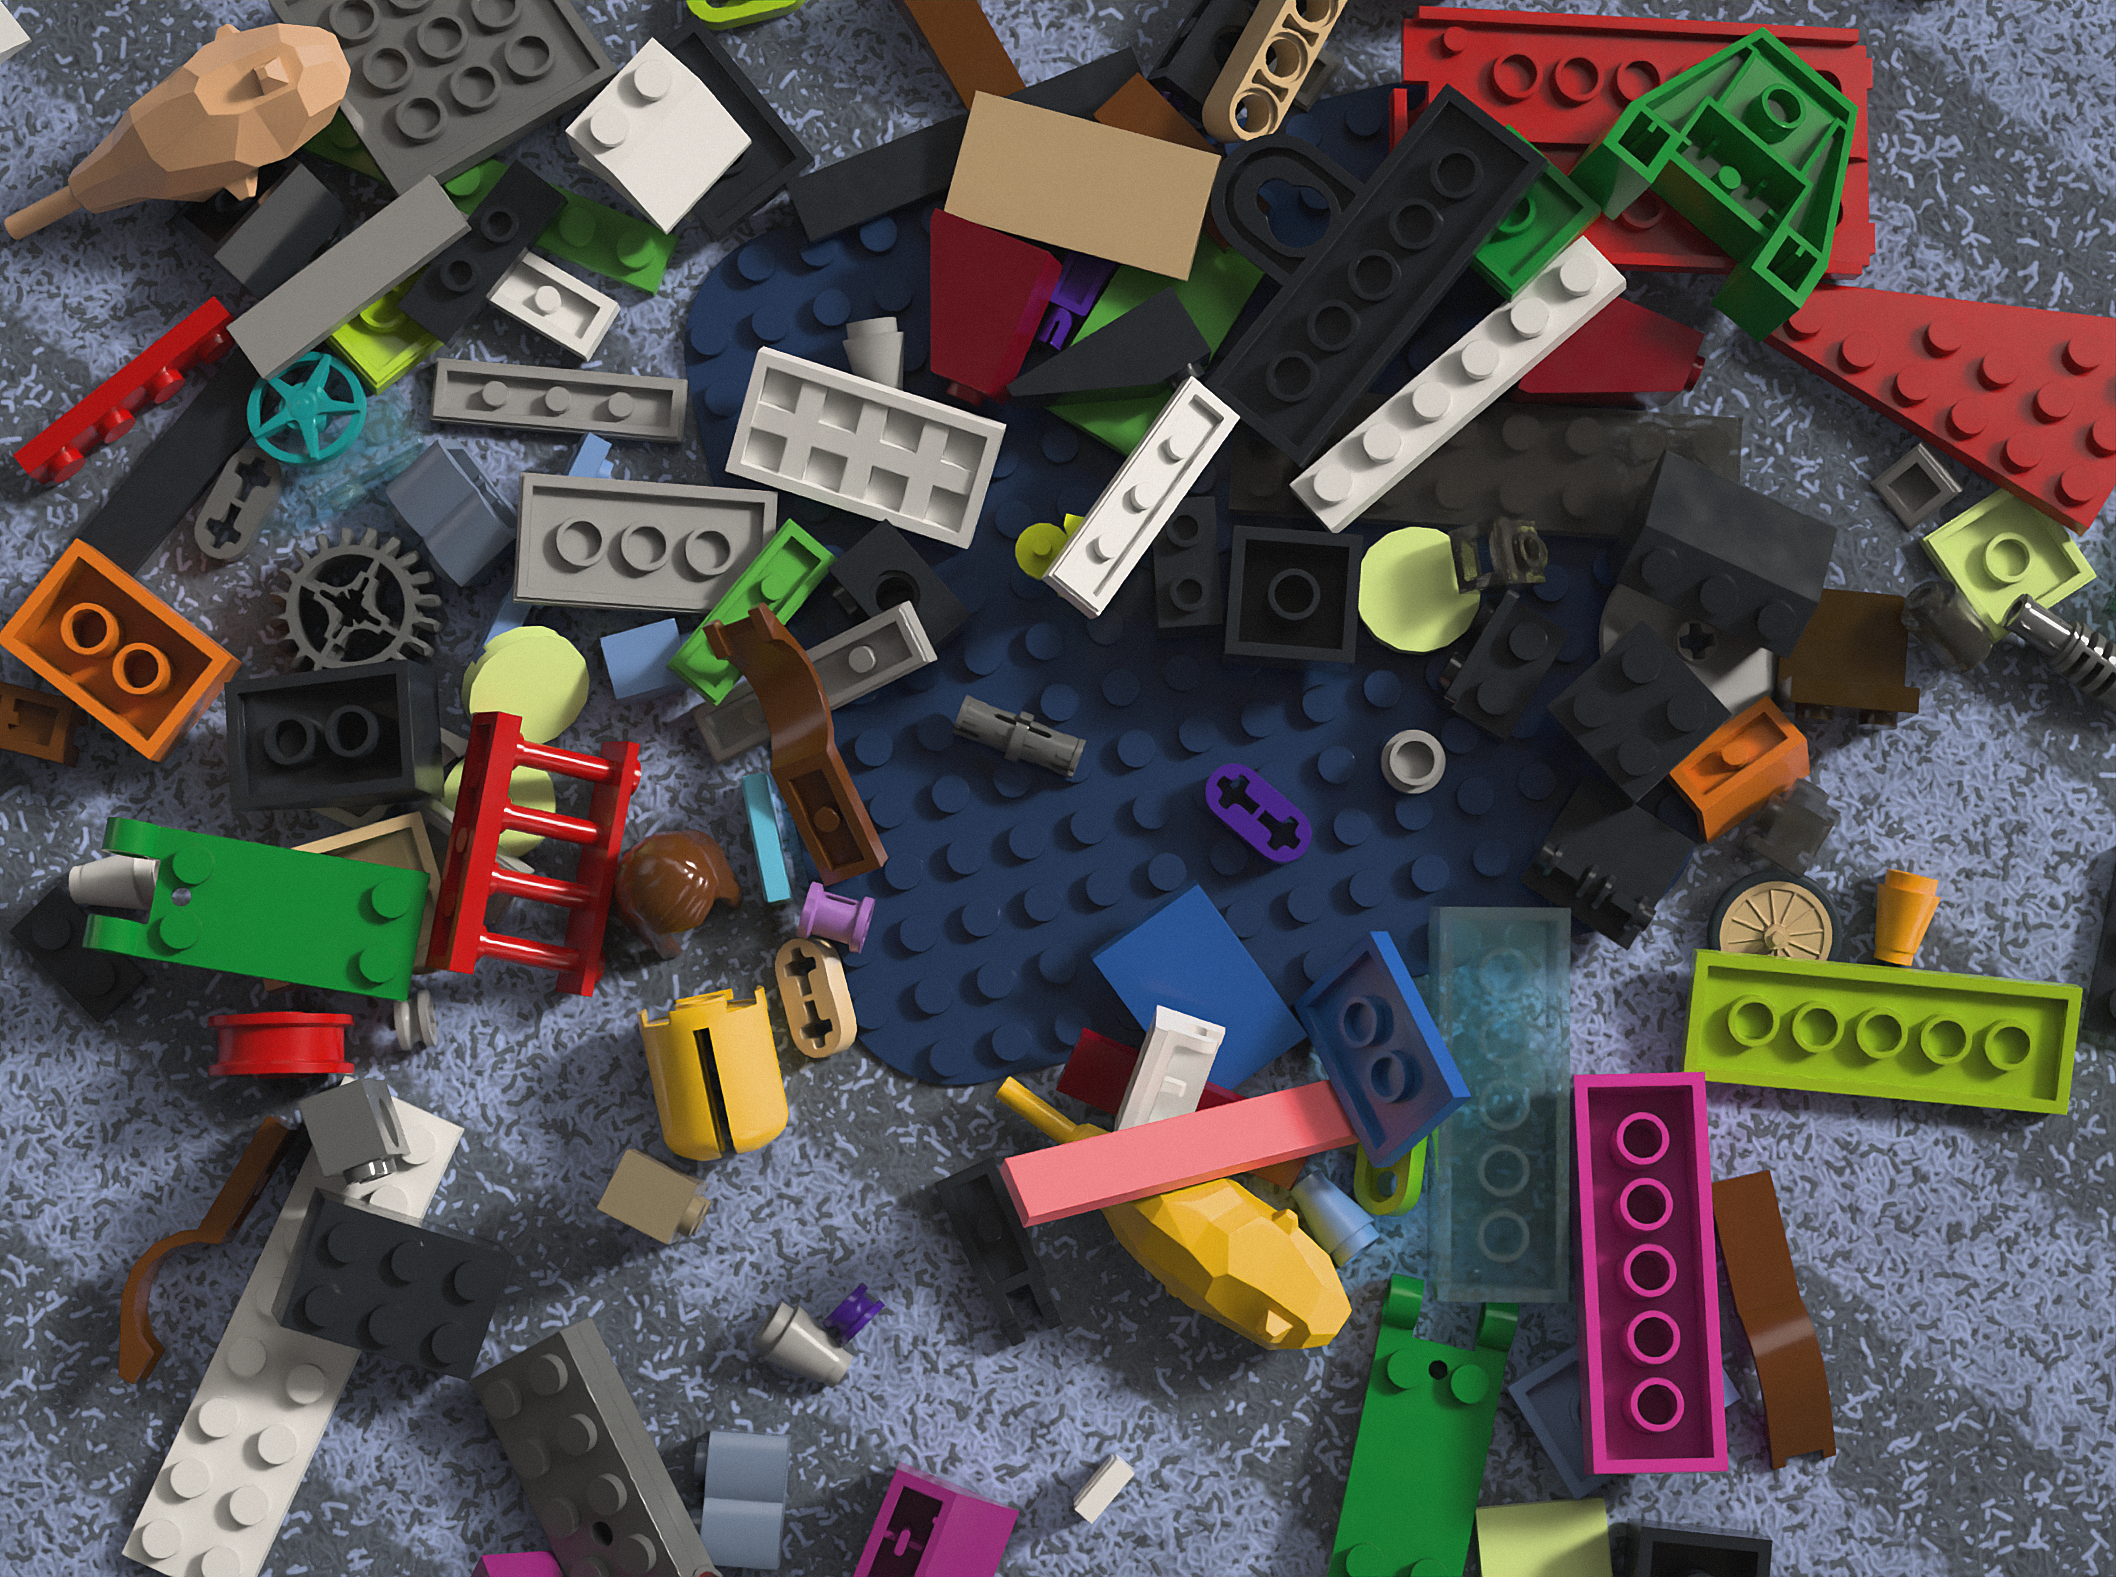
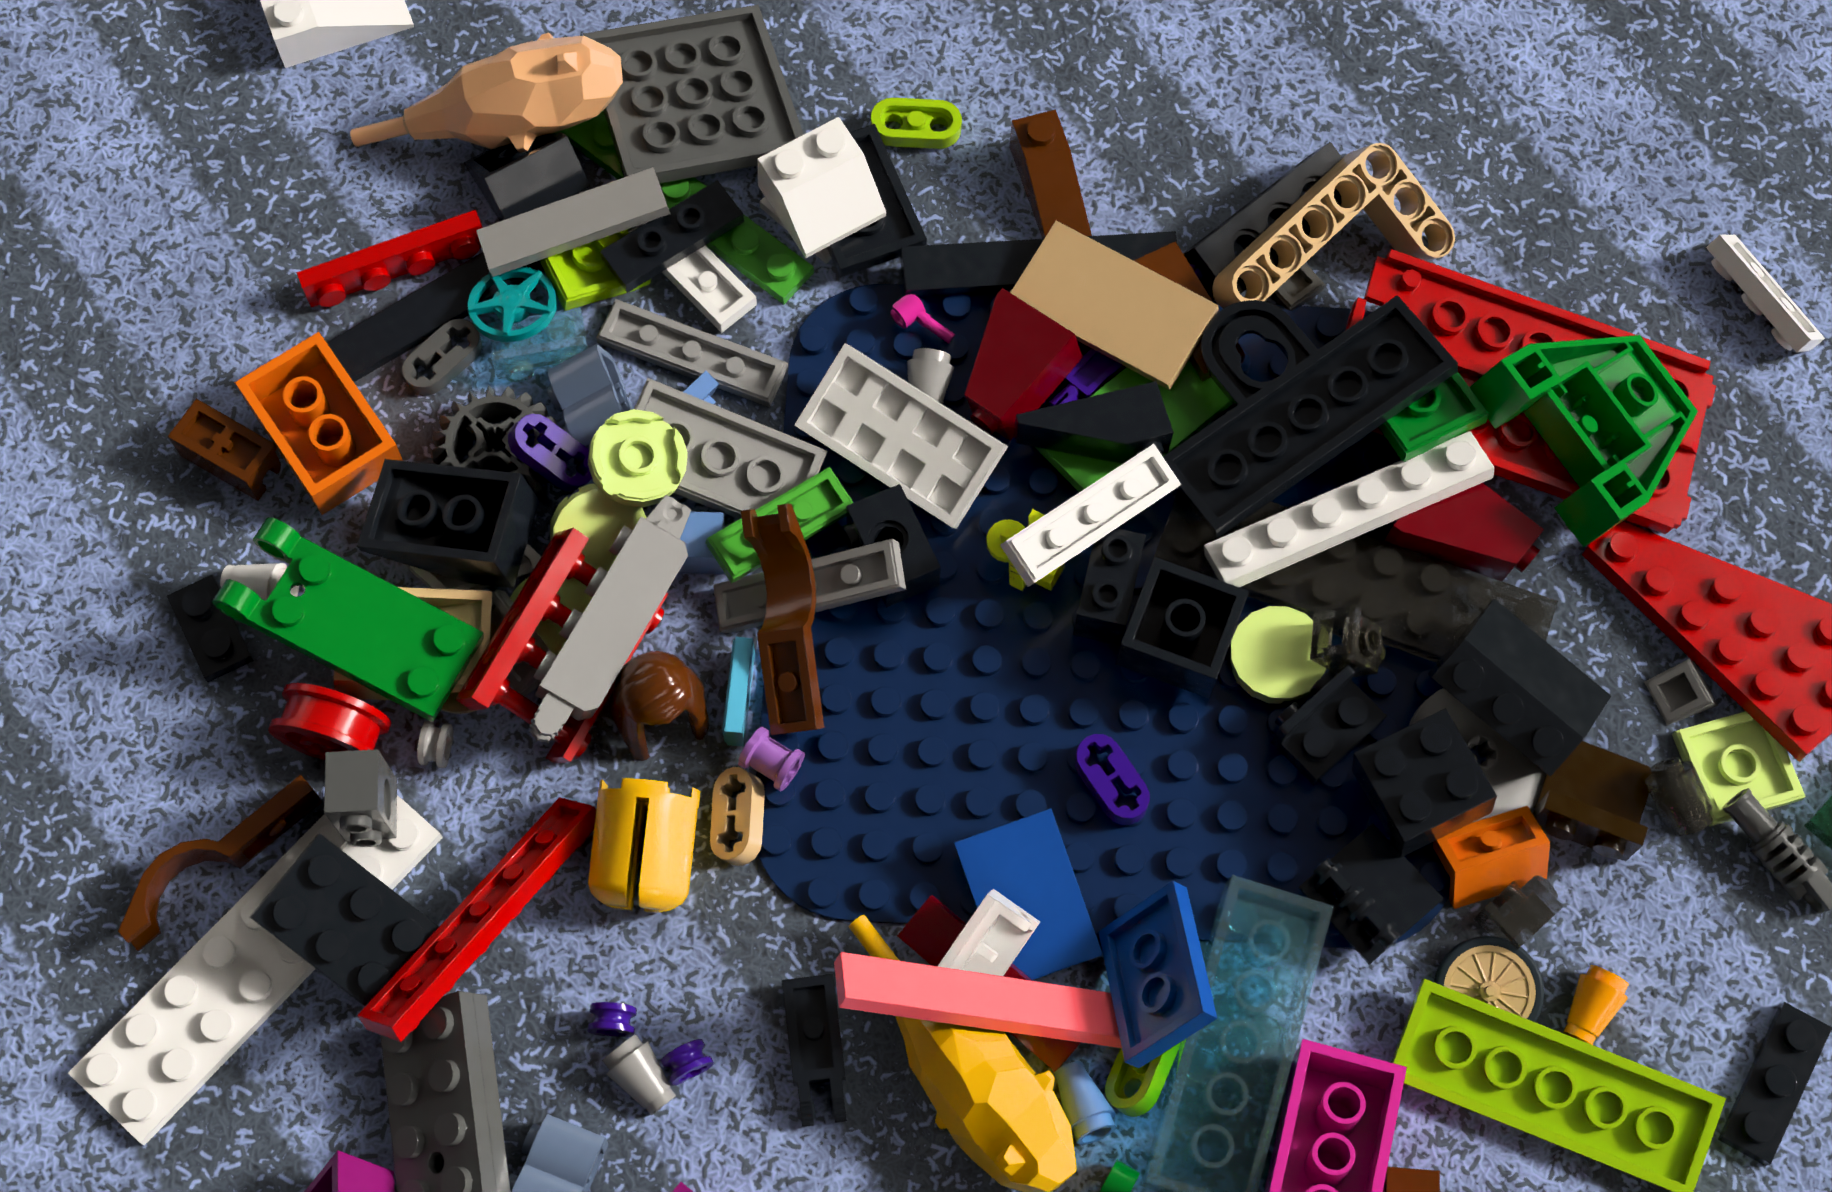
camera: 20 degrees right, 15 degrees down
dark tan brick [596,1149,712,1245] -> none
dark grey pin [952,695,1086,779] -> none
light grey plate [1381,730,1445,794] -> none
none -> red plate [357,797,596,1042]
none -> dark purple beam [508,414,592,491]
none -> light grey hinge [529,495,691,743]
none -> dark purple bush [587,1002,637,1037]
none -> yellowish green tile [588,409,688,508]
none -> dark pink hand [890,294,955,344]

